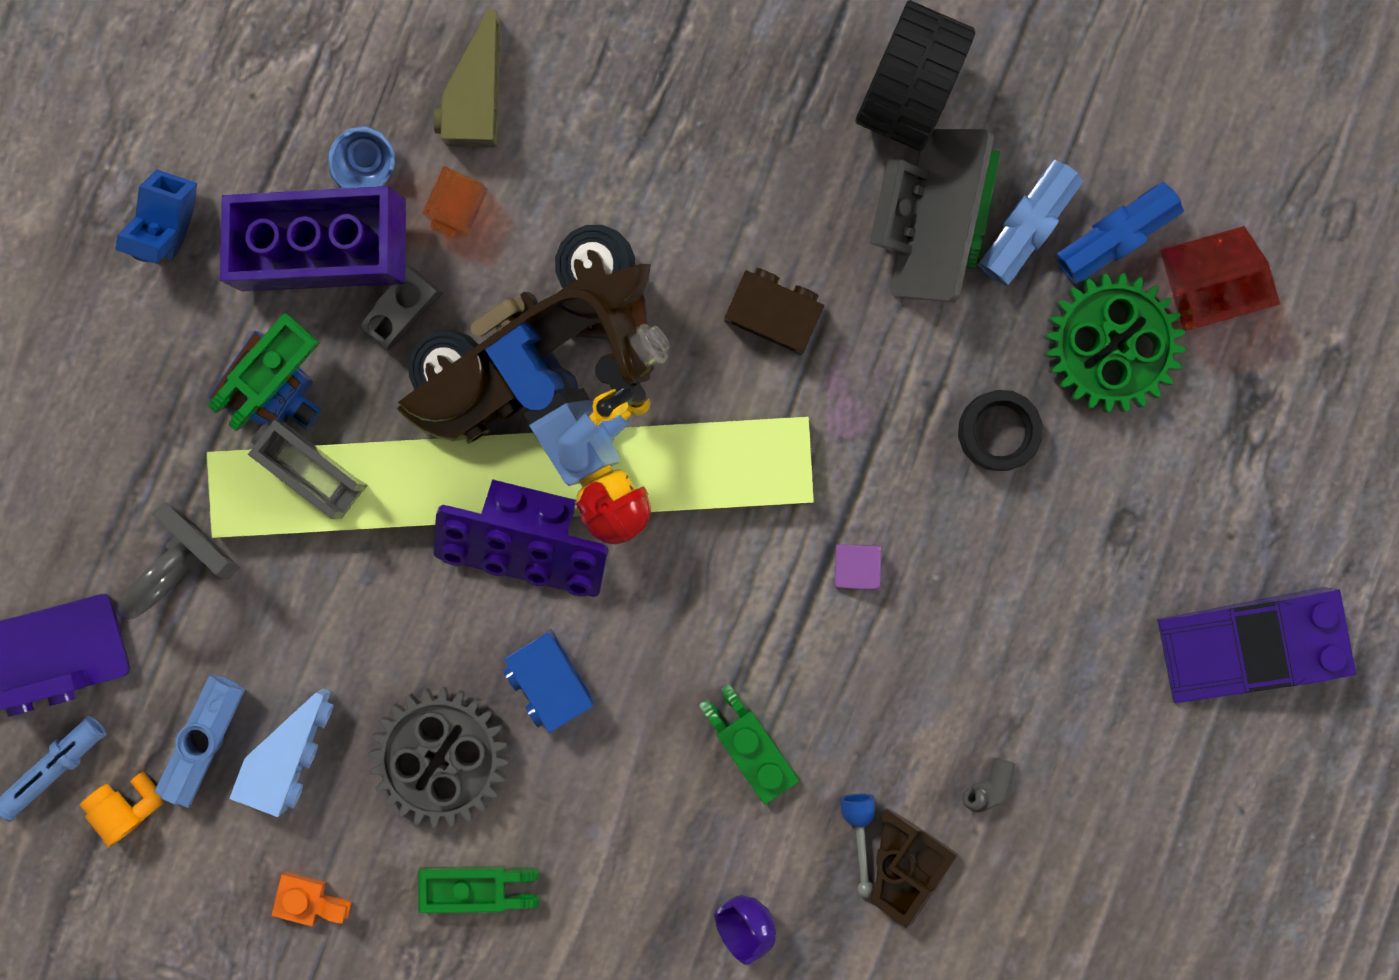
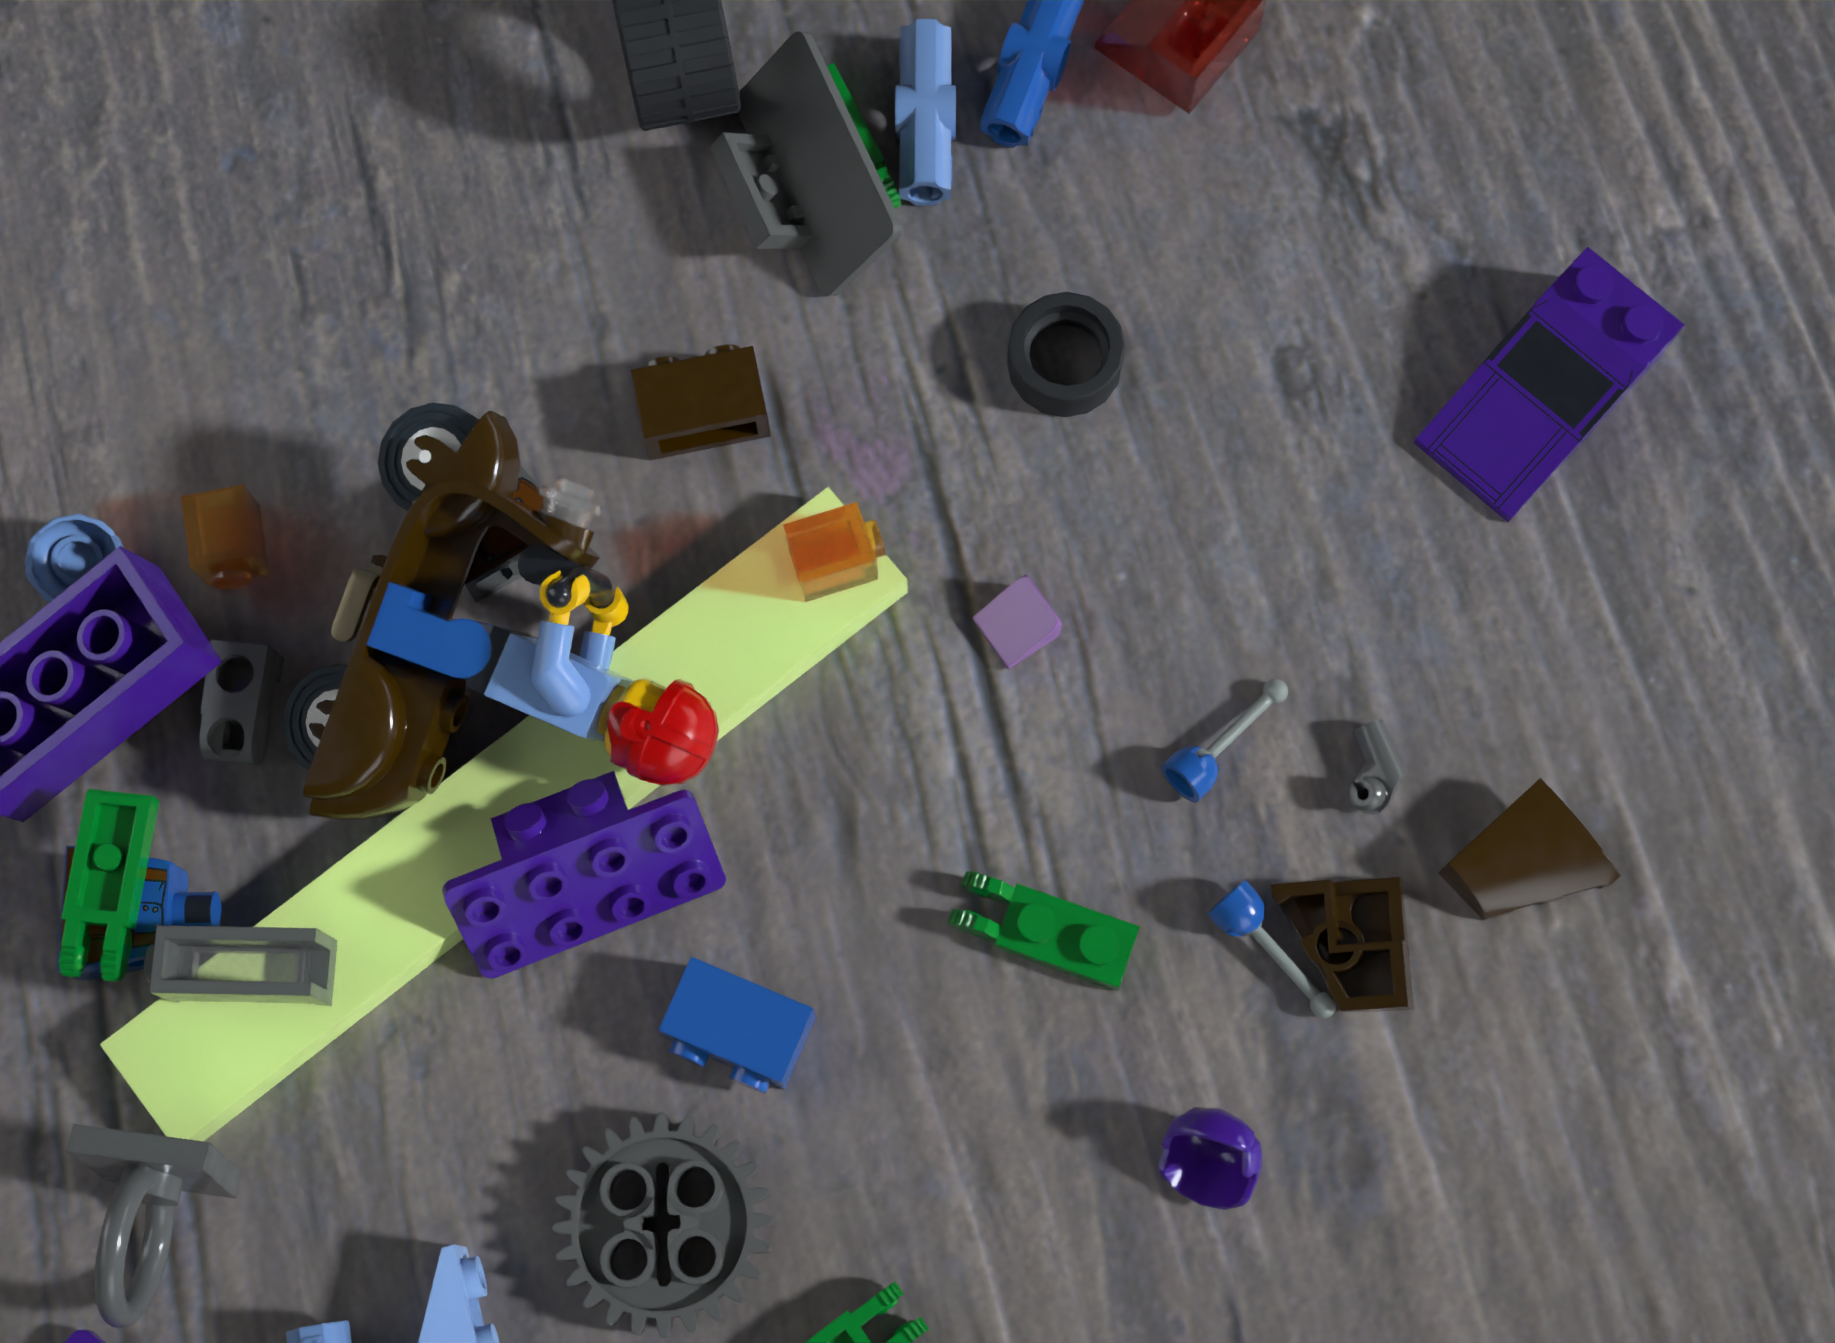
camera: 35 degrees left, 15 degrees down
olive slope [434,9,500,147] -> none
green gear [1043,273,1186,413] -> none
none -> clear orange brick [783,502,886,602]
none -> hinge [1161,679,1288,803]
none -> dark brown slope [1438,778,1621,920]

